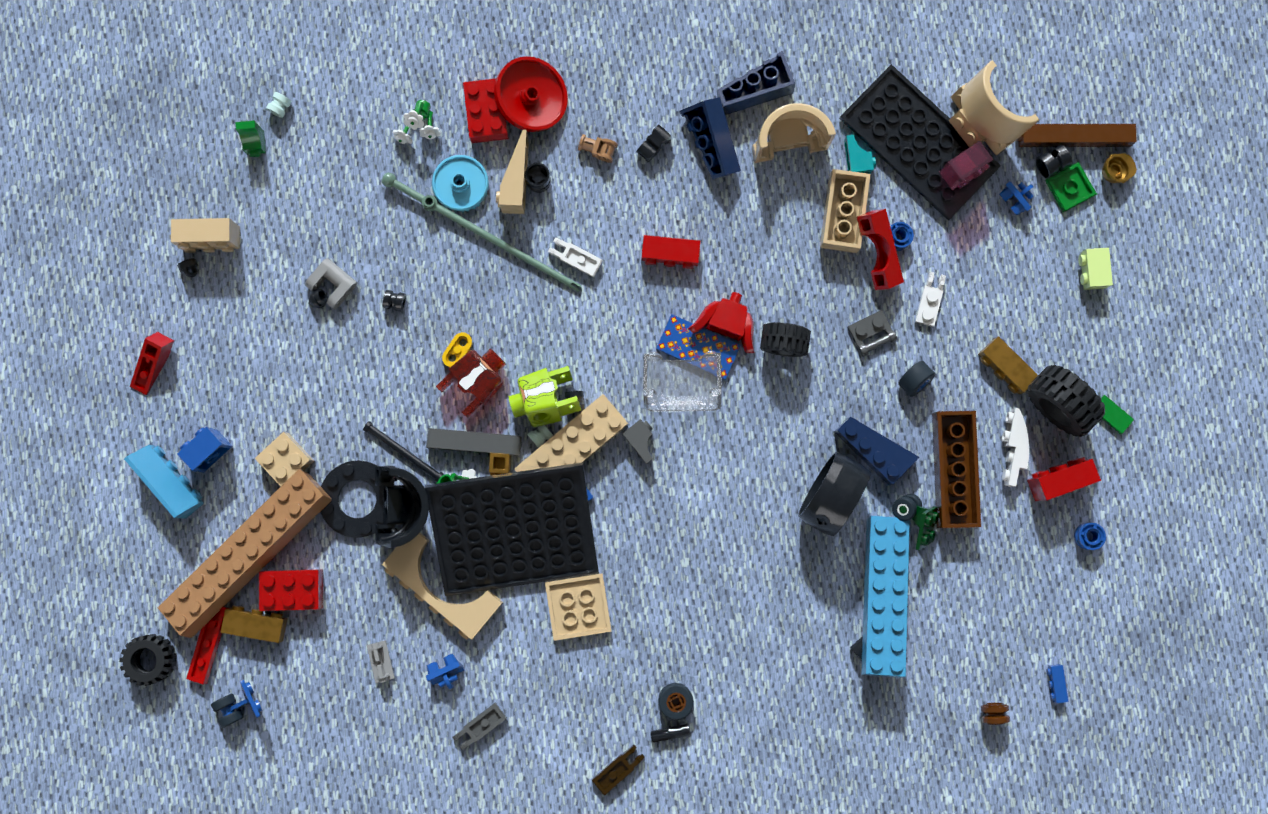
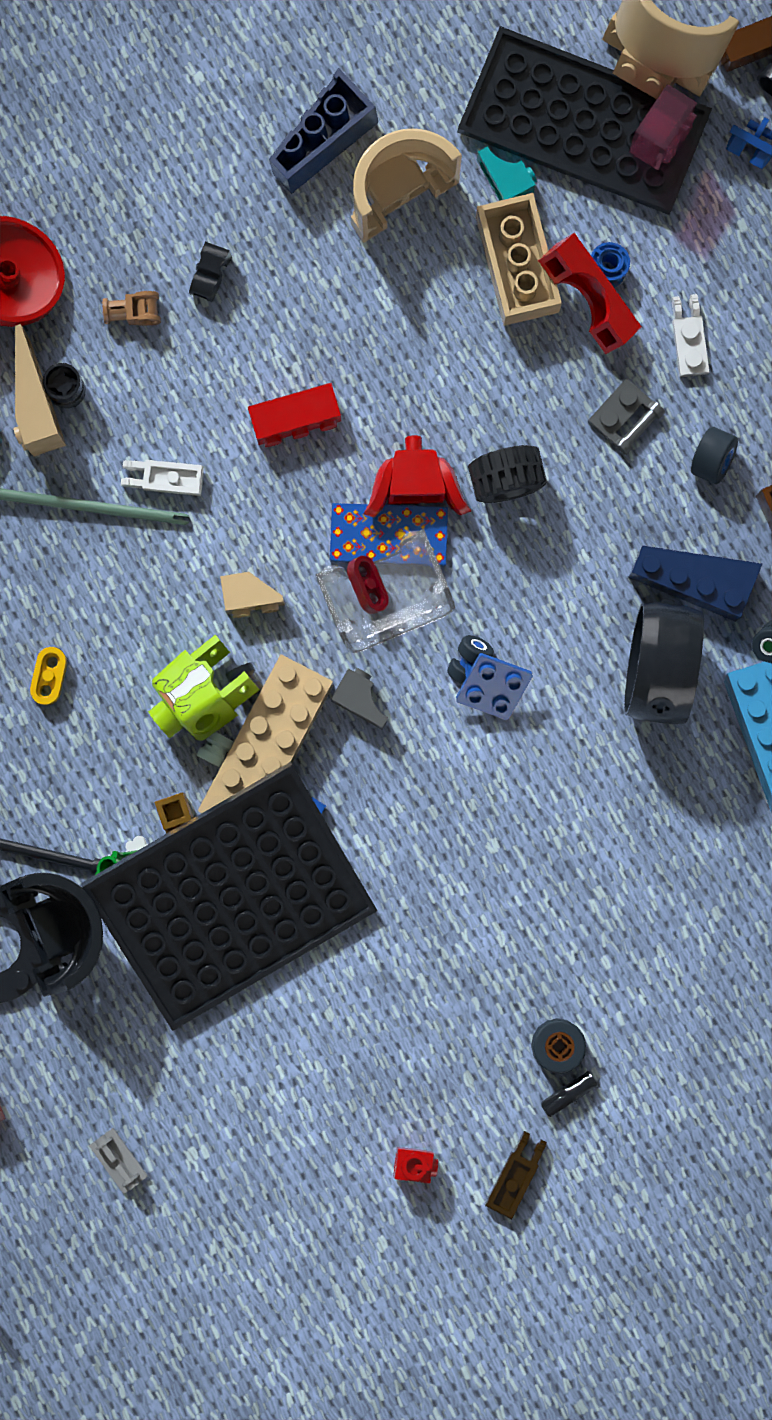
camera: 15 degrees left, 0 degrees up
tan arch [382,533,503,640] -> none
dark grey beam [426,428,522,456] -> none
blue hips [426,654,465,690] -> none
clear red piece [436,348,506,418] -> none
dark grey hinge [452,702,507,750] -> none
tan plate [545,573,612,641] -> none
dark blue wedge [679,97,741,179] -> none
none -> tan slope [220,572,285,618]
none -> dark red plate [347,556,389,614]
none -> red brick [393,1147,438,1184]
none -> blue plate [447,635,533,720]

